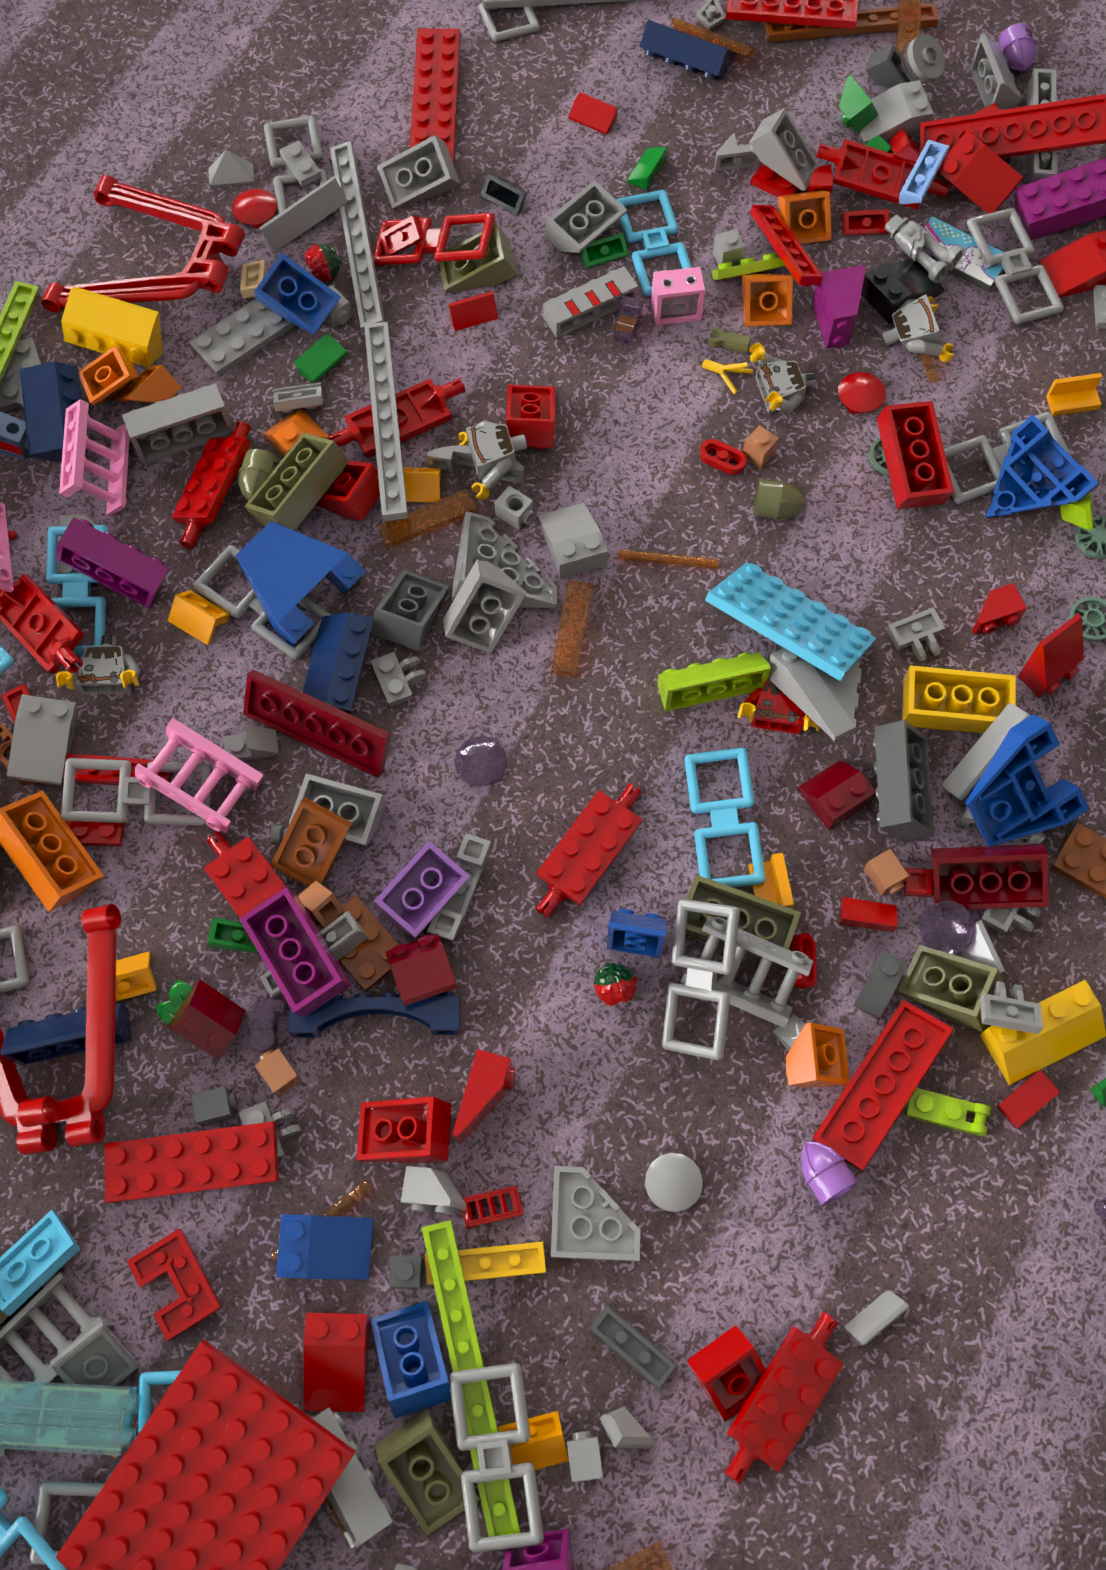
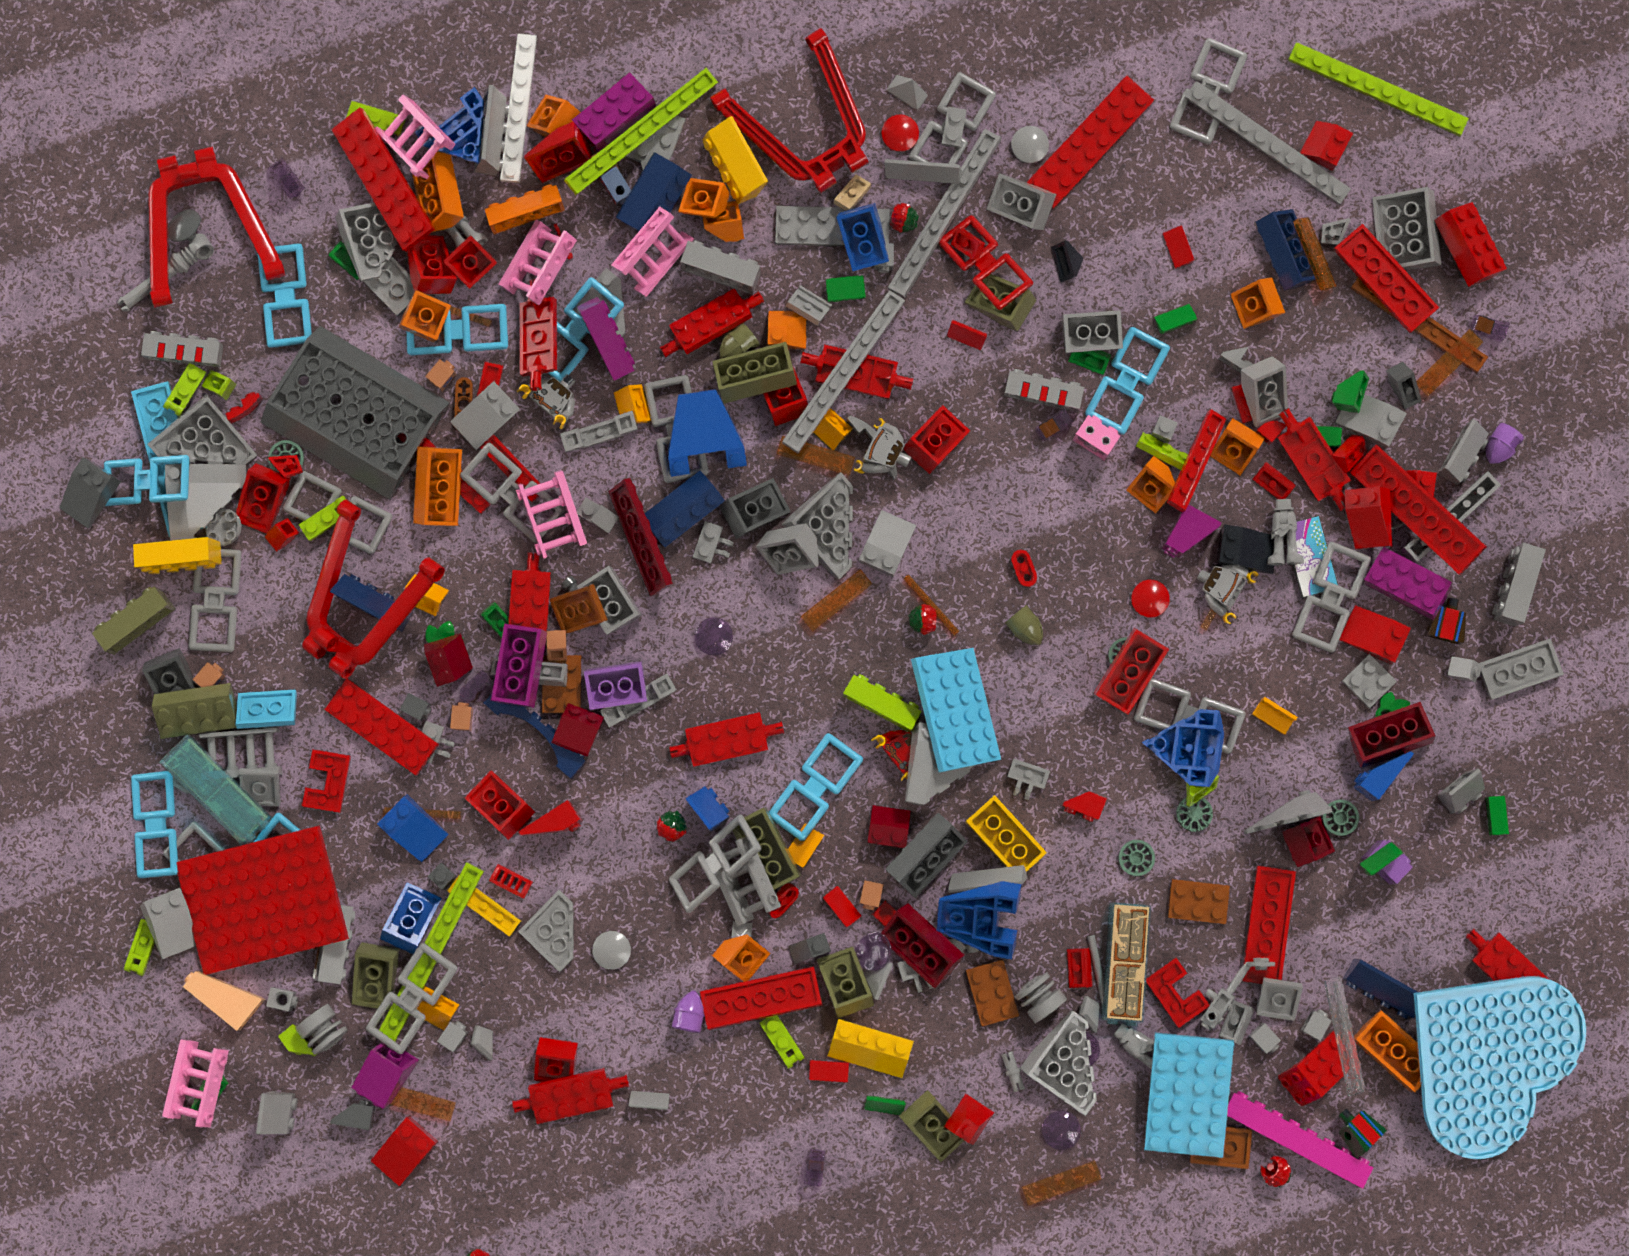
camera: 40 degrees right, 15 degrees up
red slope [303,1313,371,1412] -> none
light grey slope [401,1166,466,1215] -> none
light grey brick [494,486,534,530] -> none
dark grey tile [588,1305,678,1391] -> none
yellow plant [702,359,753,394] -> none
olive bar [708,327,751,354] -> none
nougat brick [743,425,779,470] -> none
torso [749,343,816,414] -> none
light blue slope [899,140,950,204] -> none
light grey piece [900,34,945,86] -> none
light grey hinge [980,981,1043,1034] -> none
red slope [1018,613,1084,698] -> none
none -> light grey slope [560,411,638,452]
none -> piece [908,604,937,635]
none -> light grey dish [1011,126,1049,163]
none -> orange slope [1231,278,1285,329]

